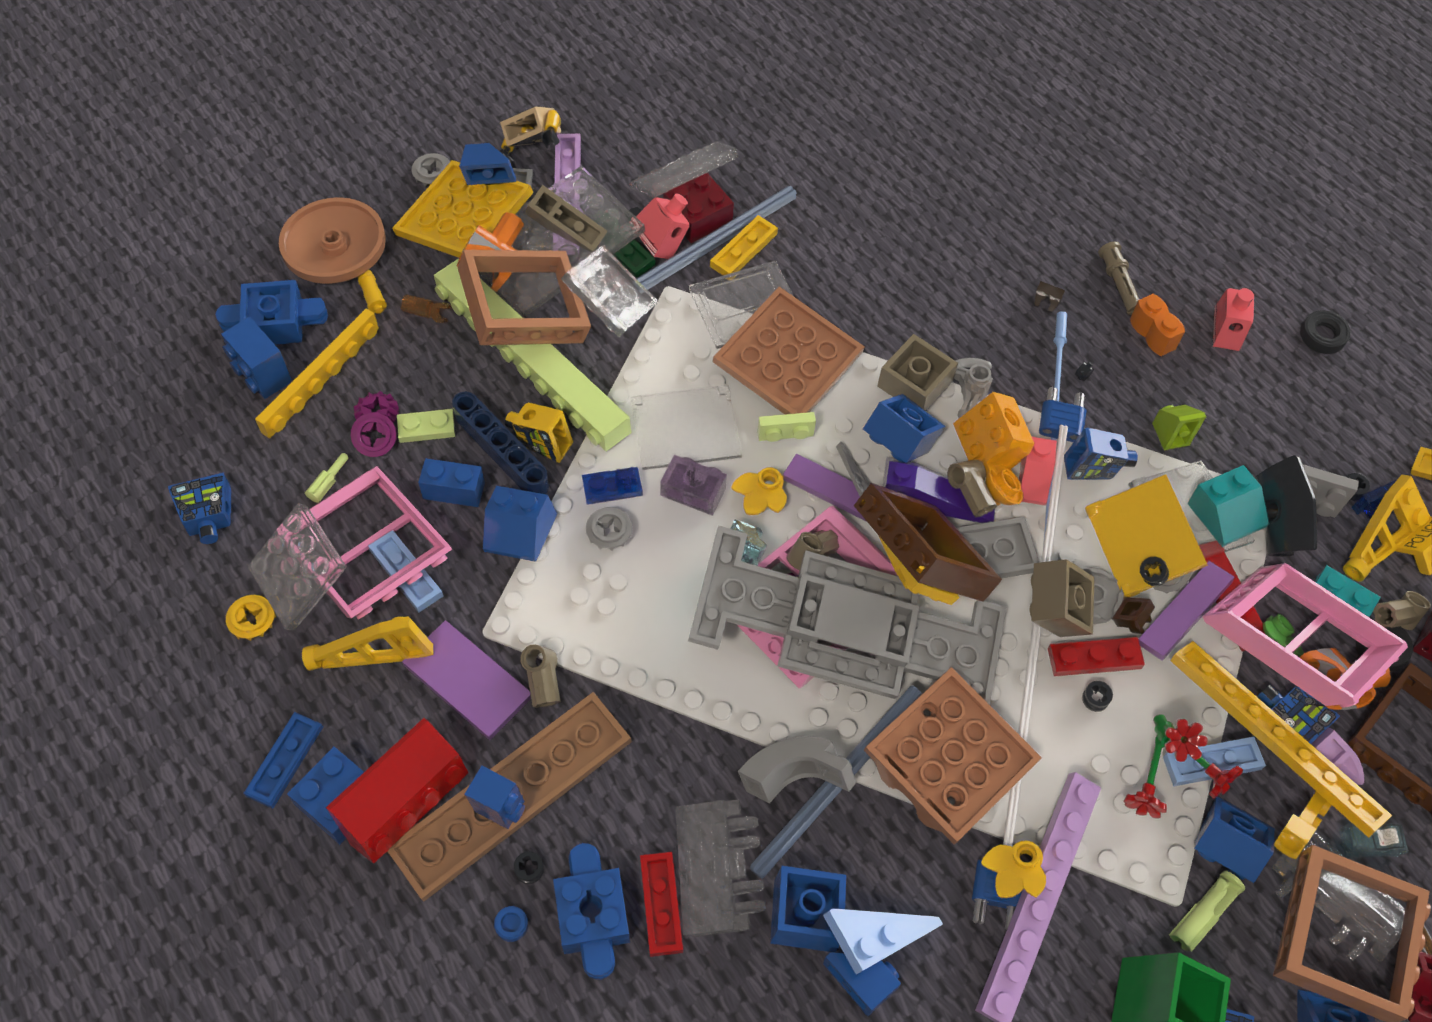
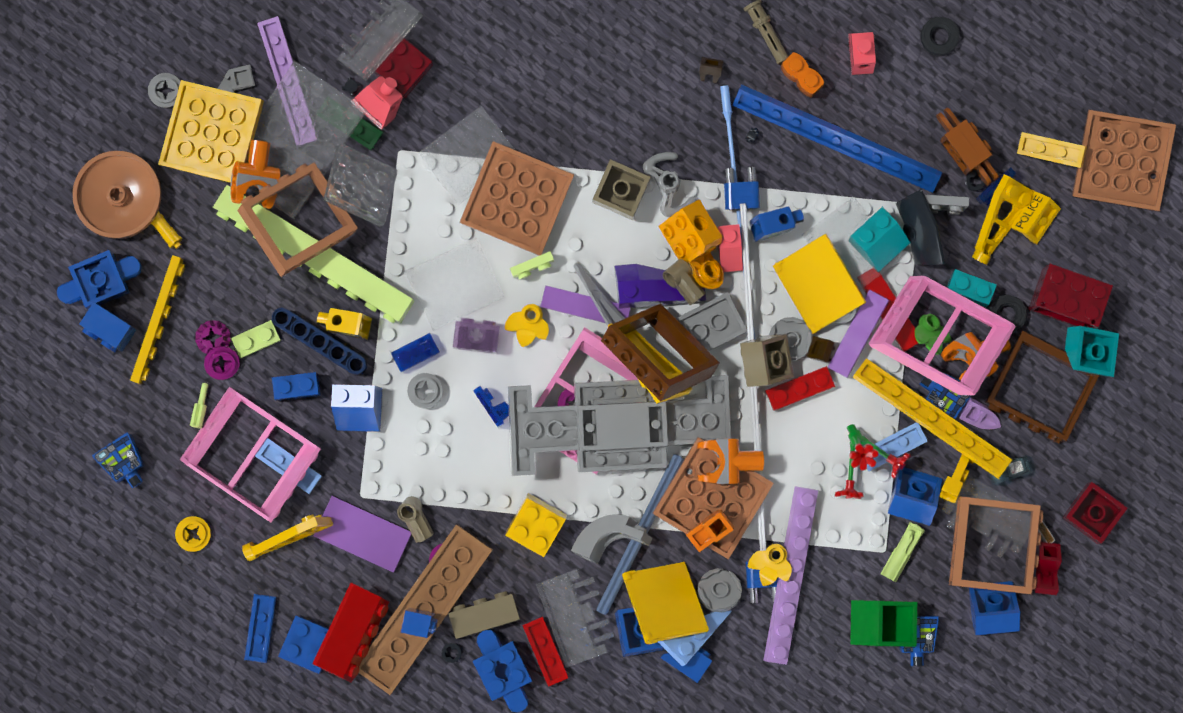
camera: 15 degrees left, 25 degrees up
clear plate [247,503,347,631] -> none
clear orange bar [401,294,450,323] -> none
blue slope [459,143,517,185] -> none
blue tile [494,906,528,942] -> none
torso [500,107,561,163] -> none
dark tan slope [525,185,608,253] -> none
sand blue axle [633,186,797,293] -> none
yellow plate [710,215,778,280] -> none
clear light blue leg [730,519,767,566] -> none
dark tan piece [786,530,839,570] -> none
blue brick [863,394,945,463] -> none
black bush [1082,681,1113,712] -> none
black bush [1140,557,1169,586] -> none
lime slope [1152,405,1206,450] -> none
dark tan piece [1373,591,1431,630] -> none
none -> dark tan brick [448,591,520,639]
none -> clear blue hinge [473,386,509,428]
none -> yellow brick [505,493,567,557]
none -> yellow piece [622,562,709,644]
none -> orange brick [686,509,734,552]
none -> orange connector [697,439,764,484]
none -> light grey tile [697,568,742,613]
none -> blue plate [732,84,942,193]
none -> dark orange brick [936,107,999,186]

